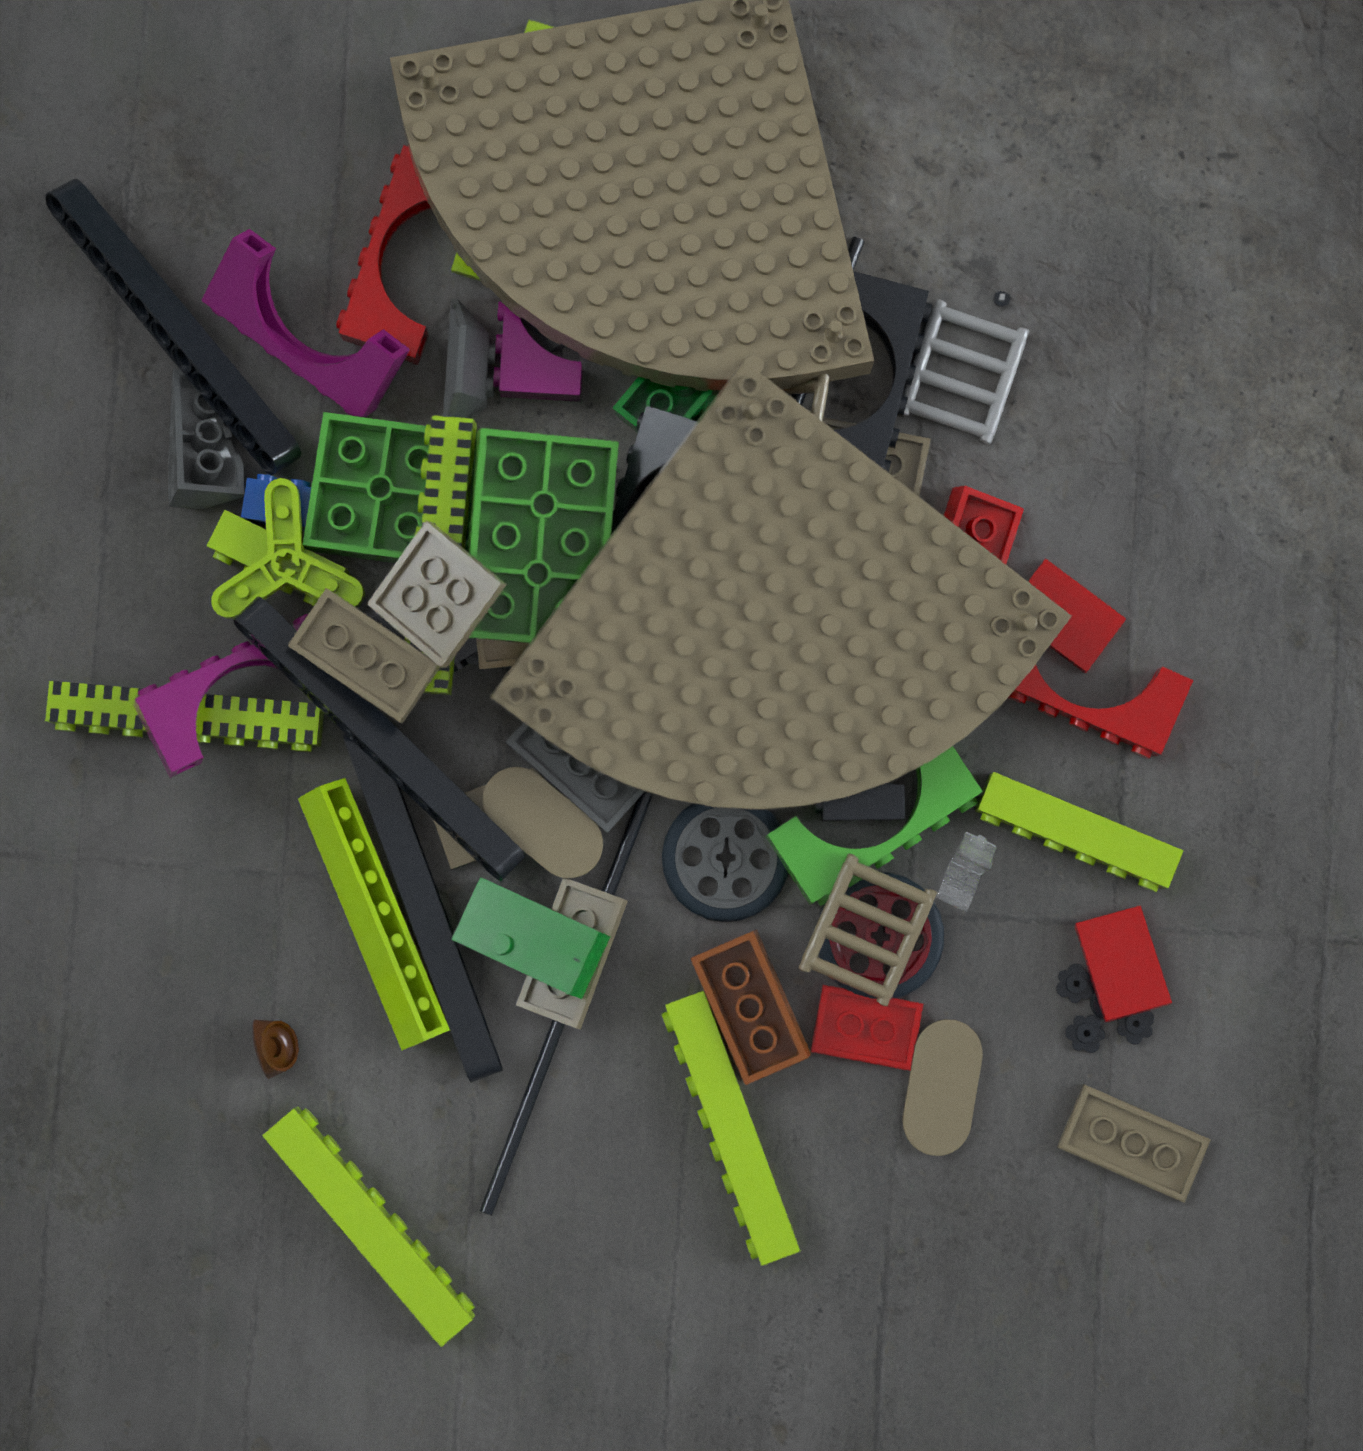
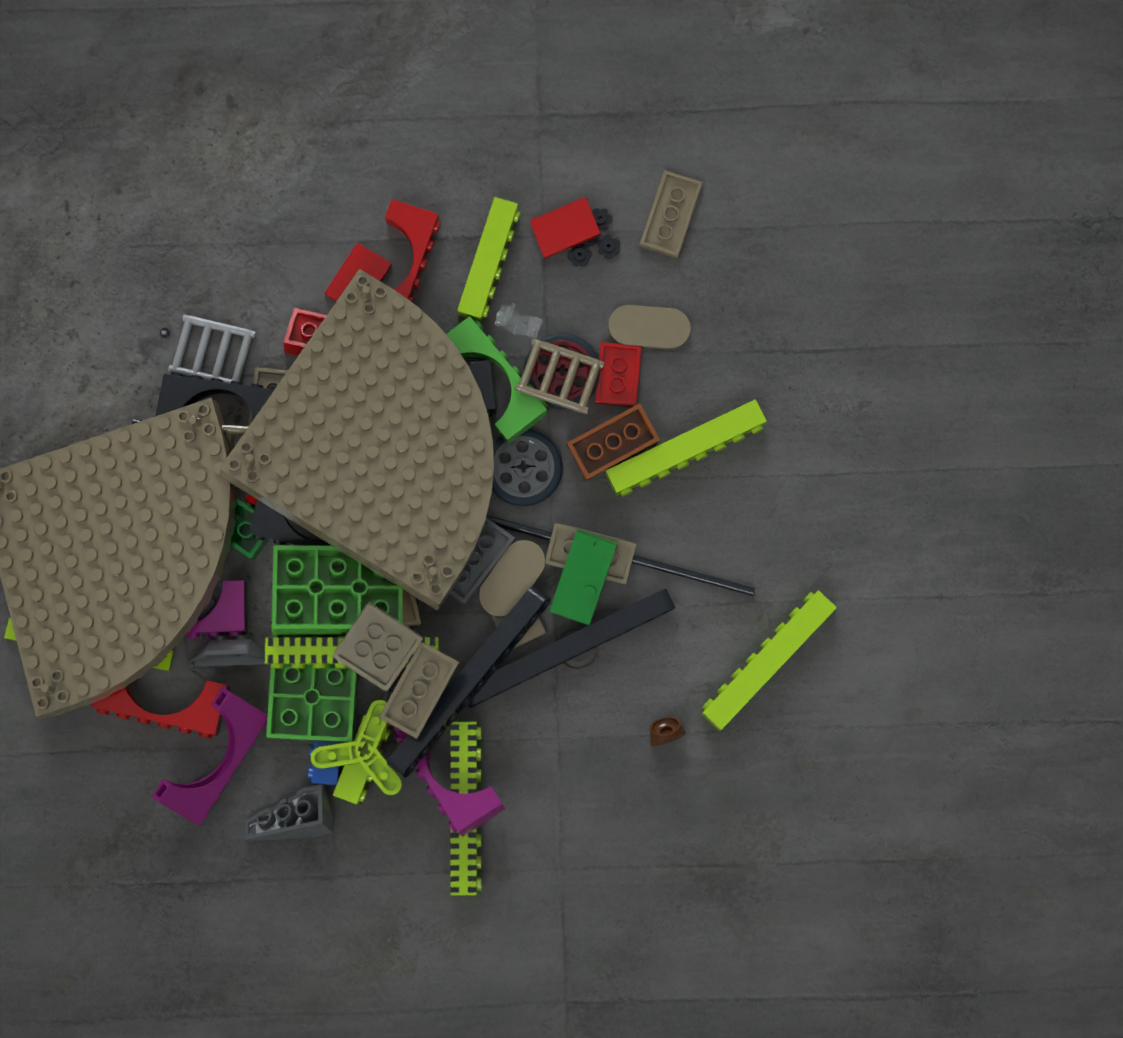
camera: 95 degrees left, 5 degrees down
black beam [45,179,301,475] -> none
lime brick [298,778,450,1050] -> none

